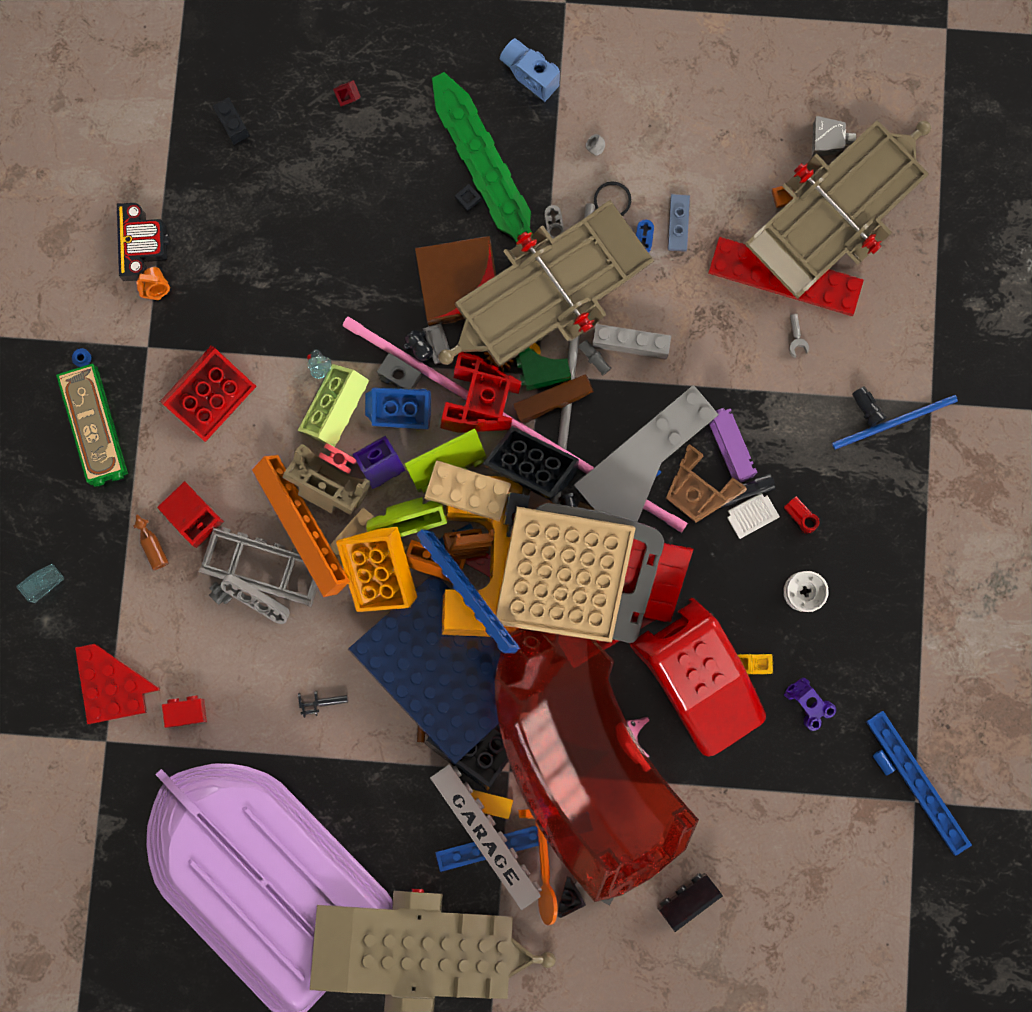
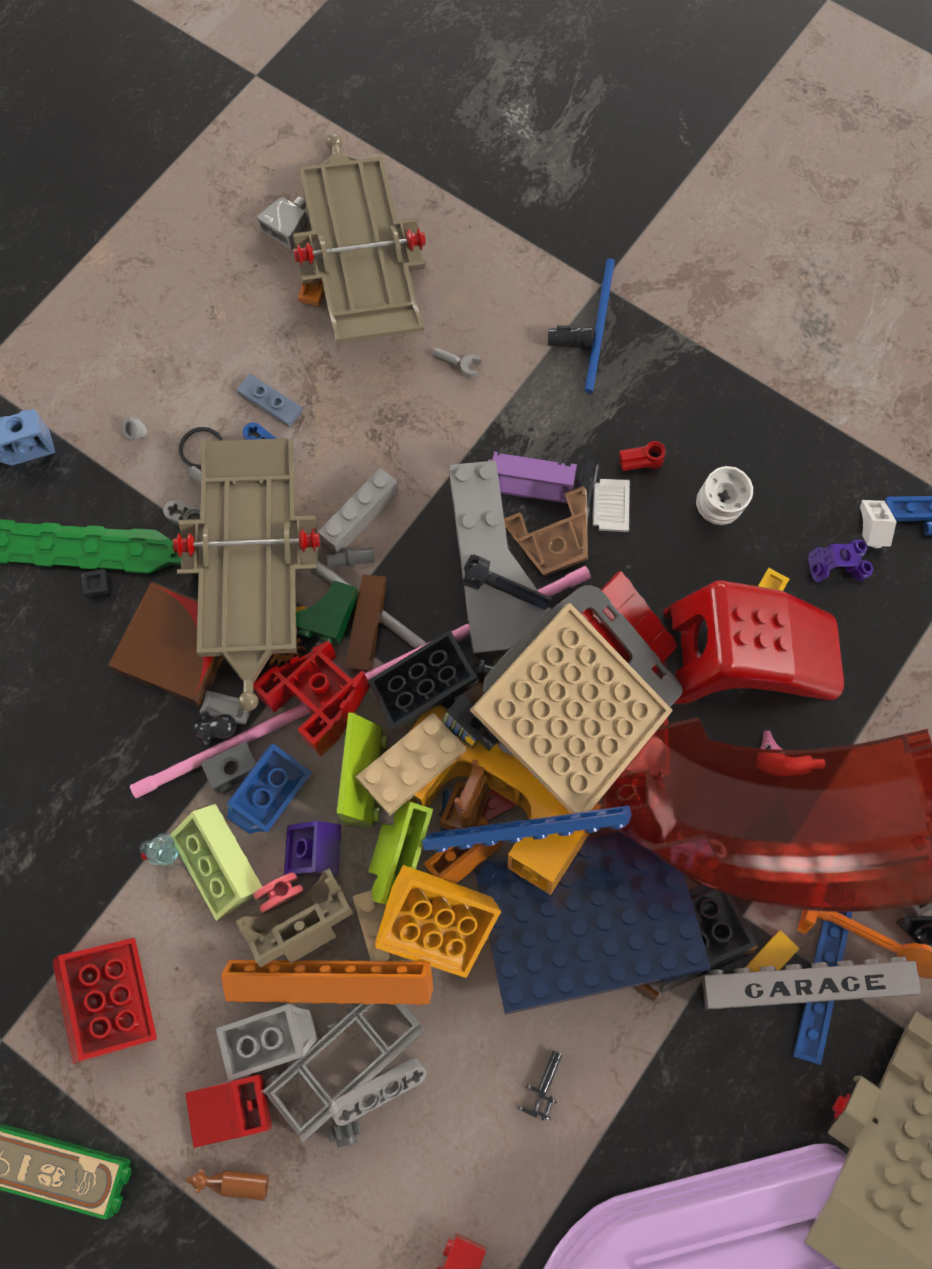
camera: 60 degrees left, 10 degrees down
red plate [708,237,864,316] -> none
none -> light grey slope [216,1004,317,1081]
none -> black piece [462,554,551,610]
none -> white arch [860,500,896,548]

